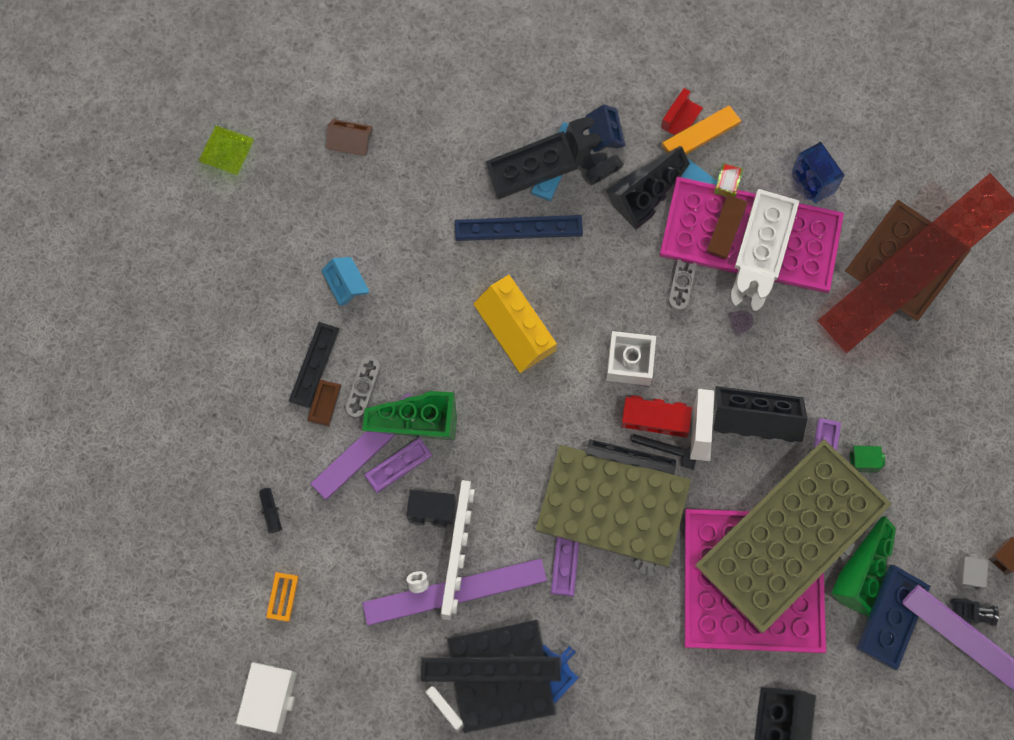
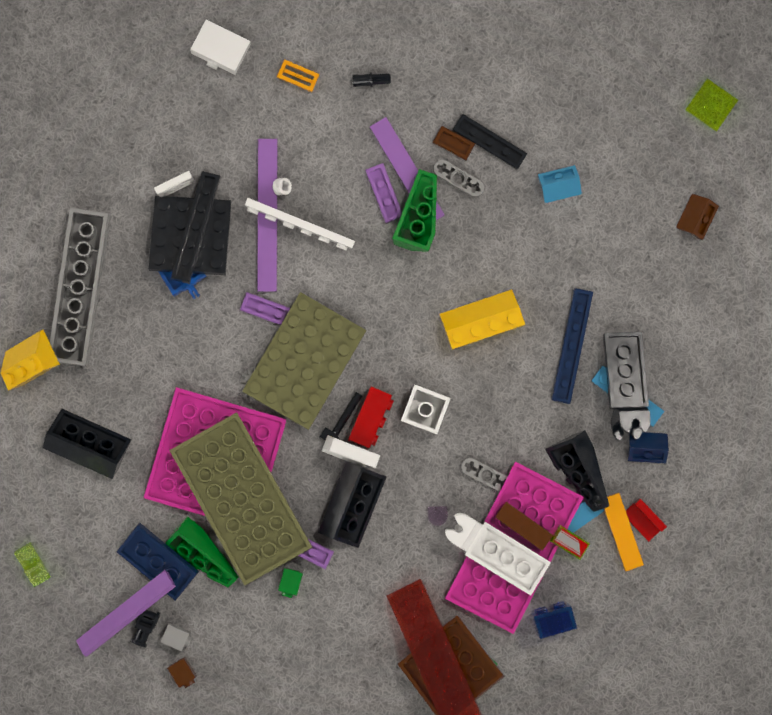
camera: 100 degrees right, 15 degrees up
black brick [406,489,456,528] -> none
black beam [585,155,624,185] -> none
black tile [586,439,676,475] -> none

